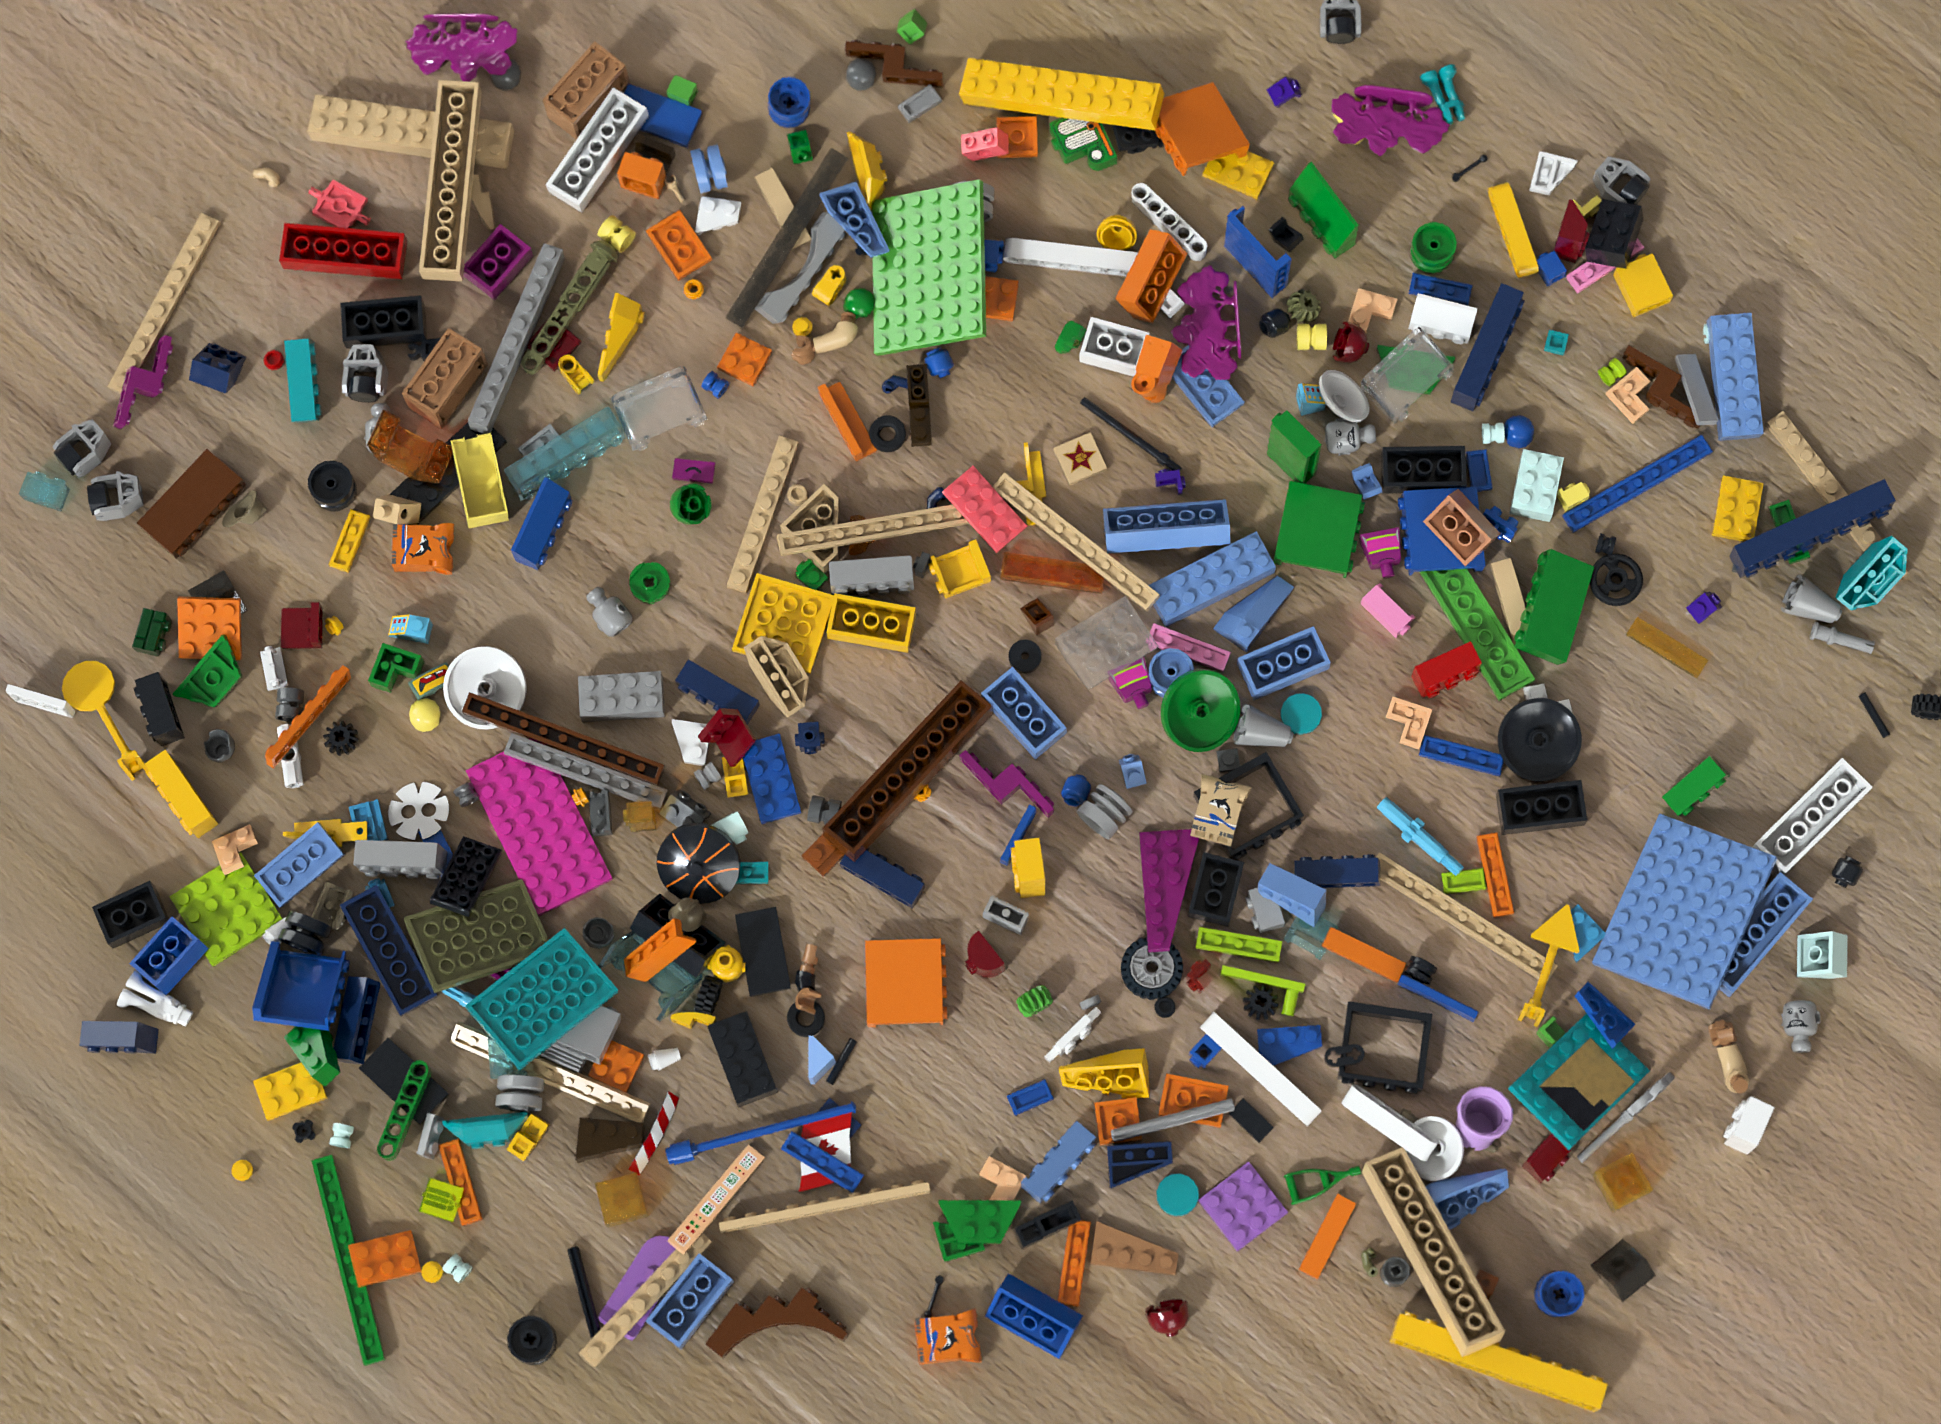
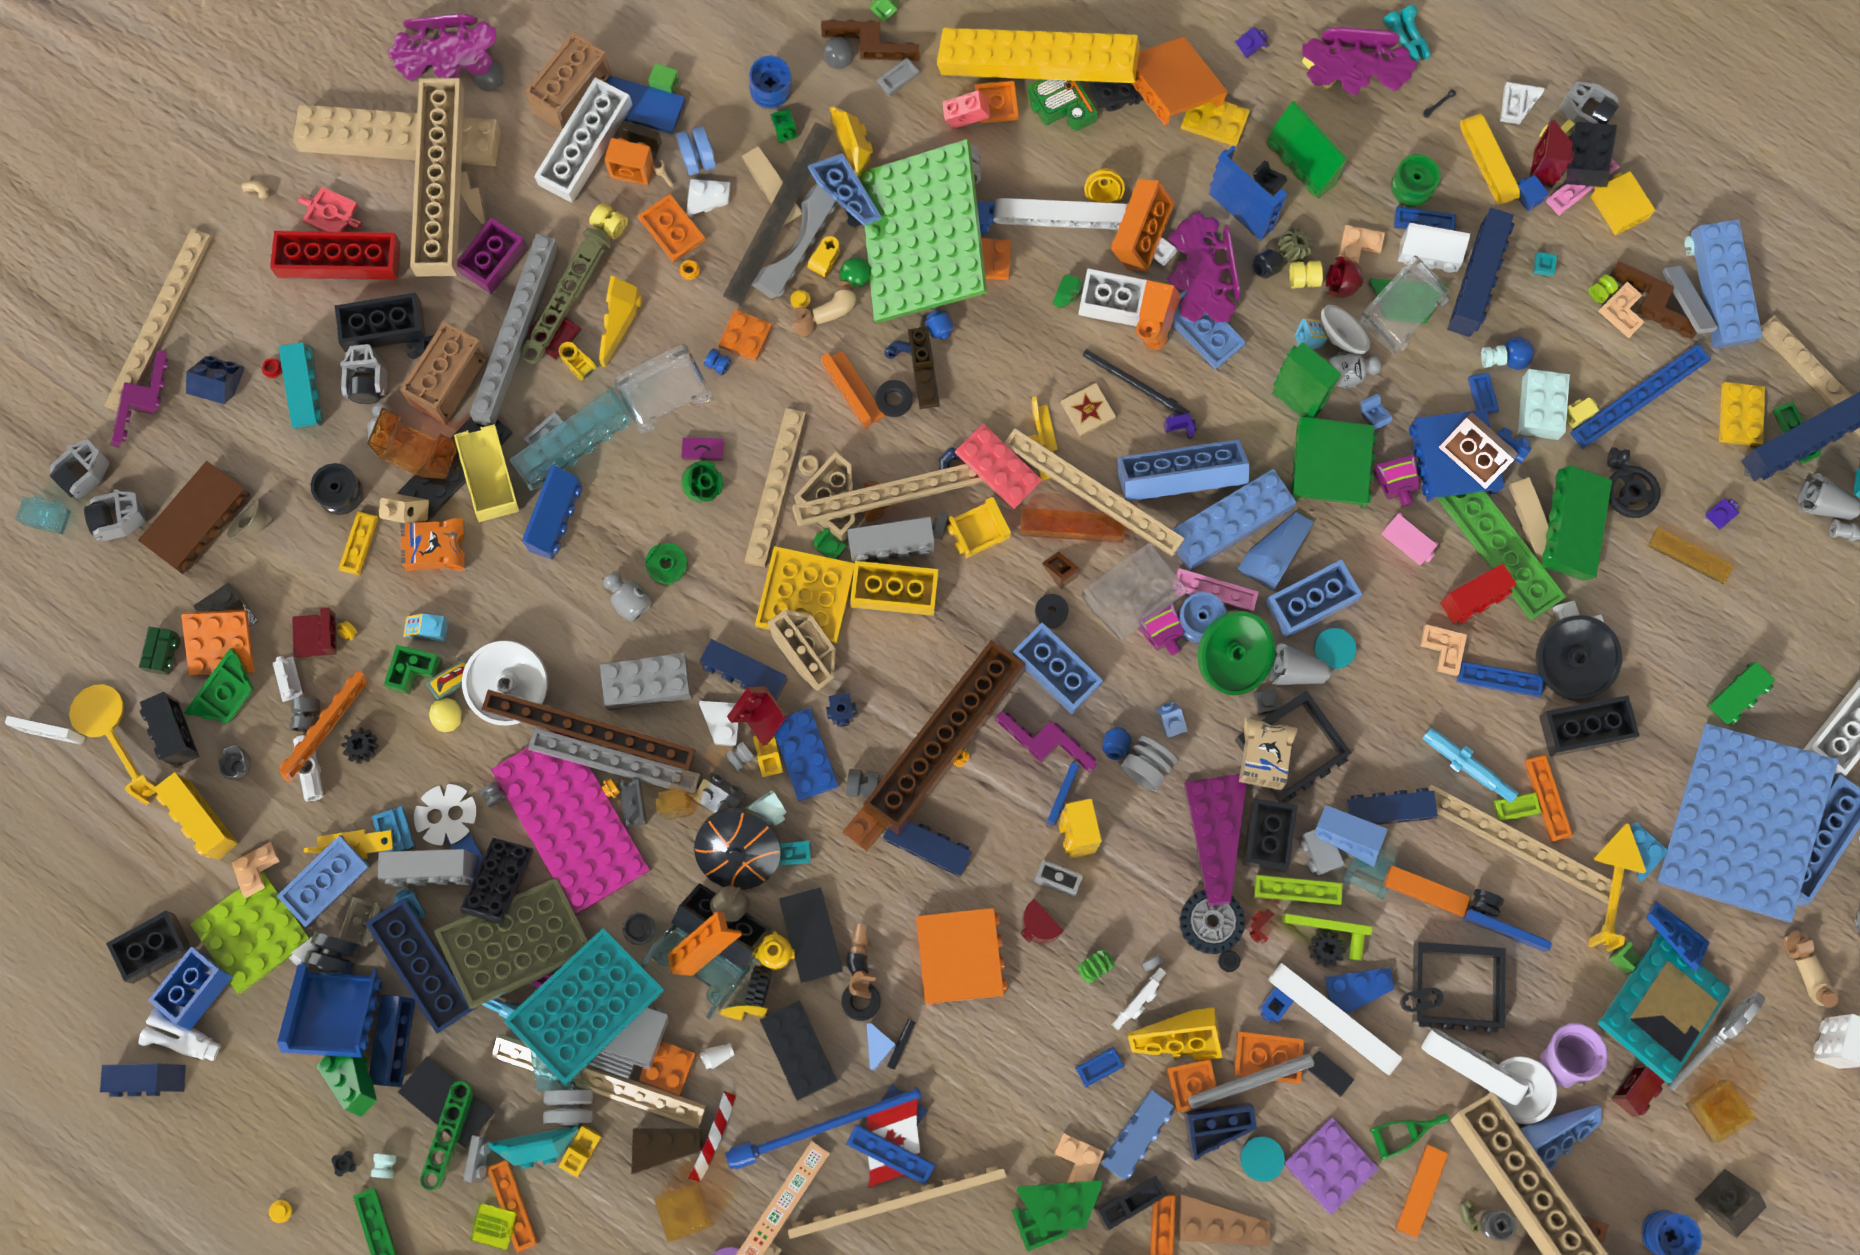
camera: 10 degrees left, 0 degrees up
yellow plate [253,1063,327,1121] -> none
white beam [1131,183,1207,261] -> none
black brick [1381,446,1467,494] -> none

